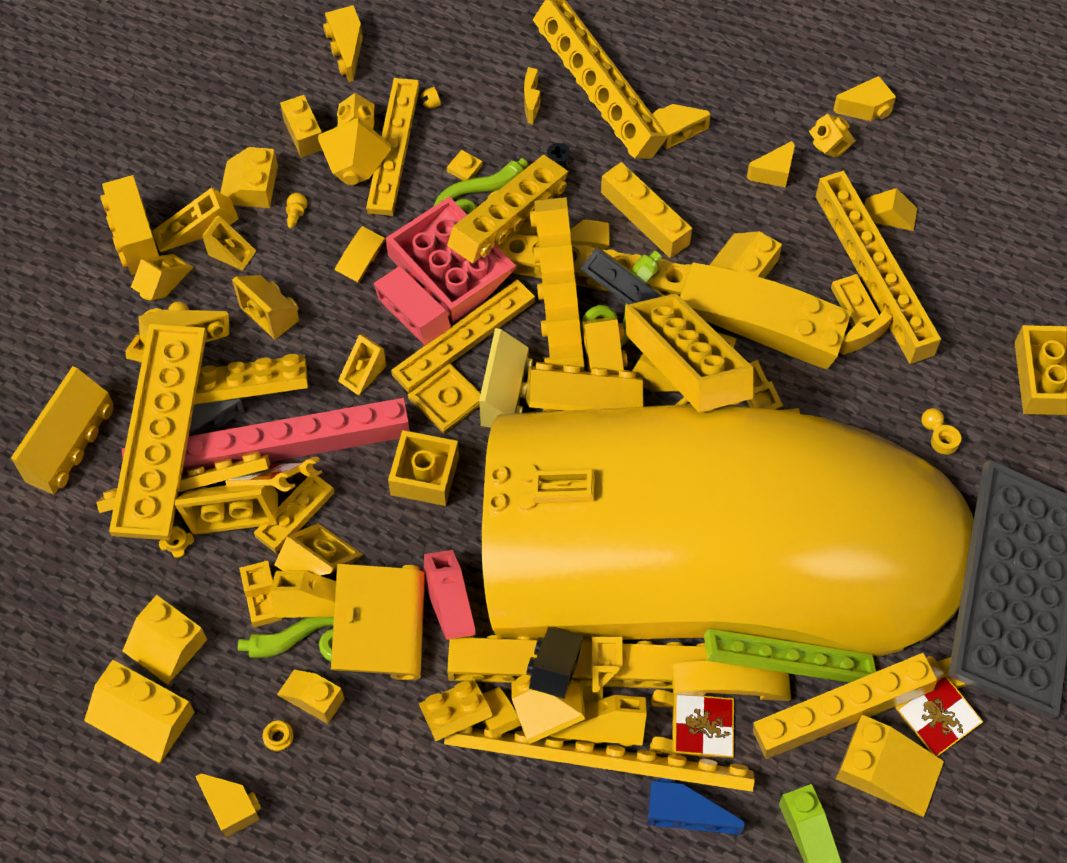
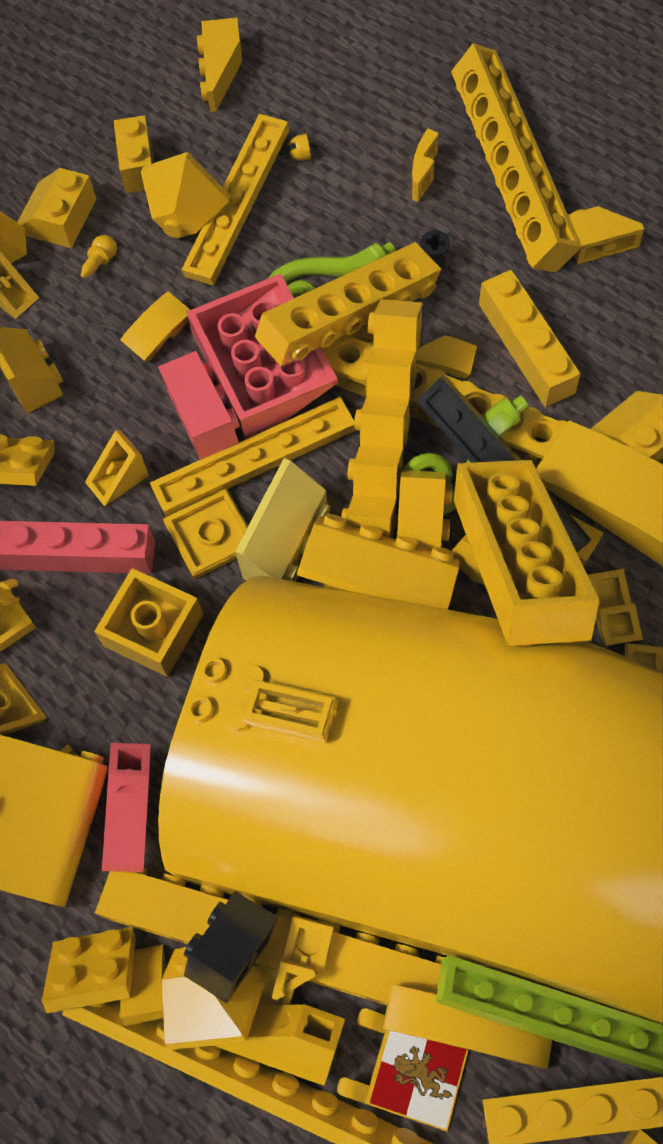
camera: 20 degrees right, 5 degrees up
yellow brick [337,93,375,129] -> none
yellow plate [447,150,483,181] -> none

